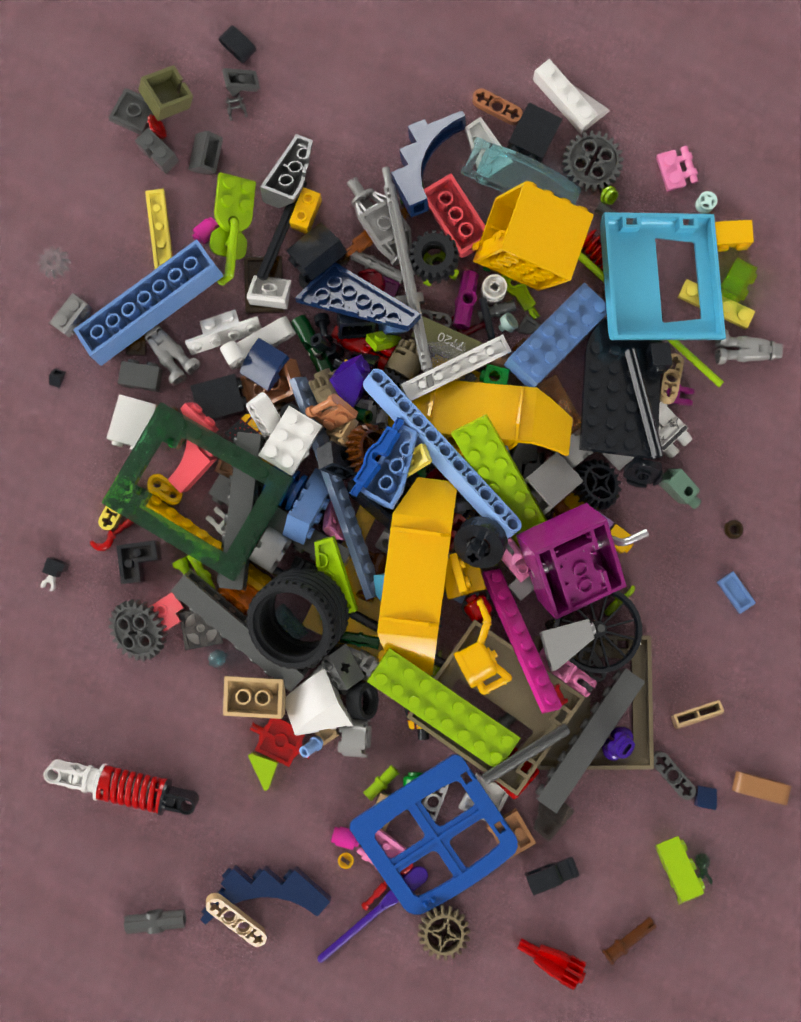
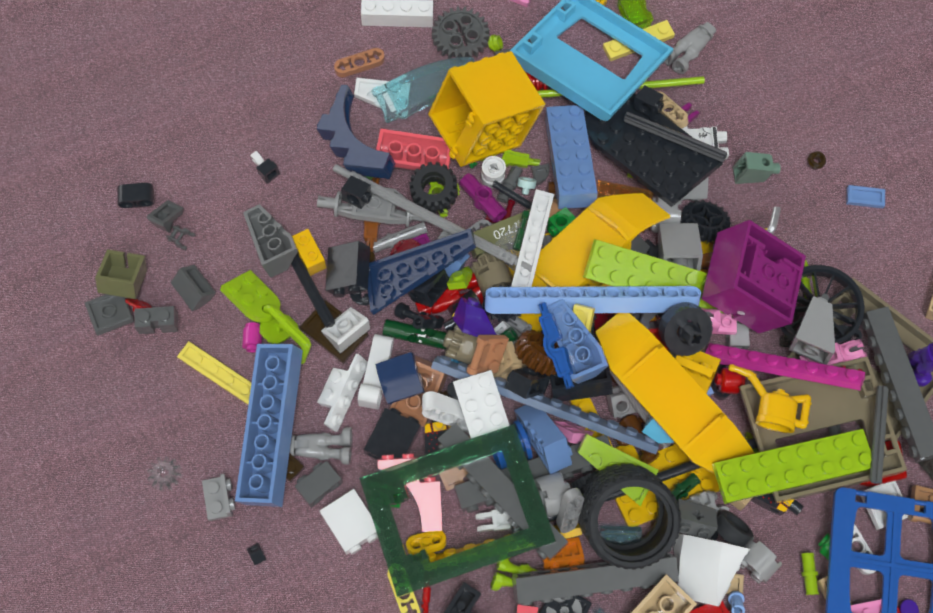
camera: 55 degrees left, 15 degrees down
black brick [507,102,562,165] -> none
black plate [623,457,663,488] -> none
none -> black piece [250,151,280,184]
none -> black brick [341,176,372,209]
none -> dark green piece [512,210,530,251]
none -> light grey beam [556,488,584,533]

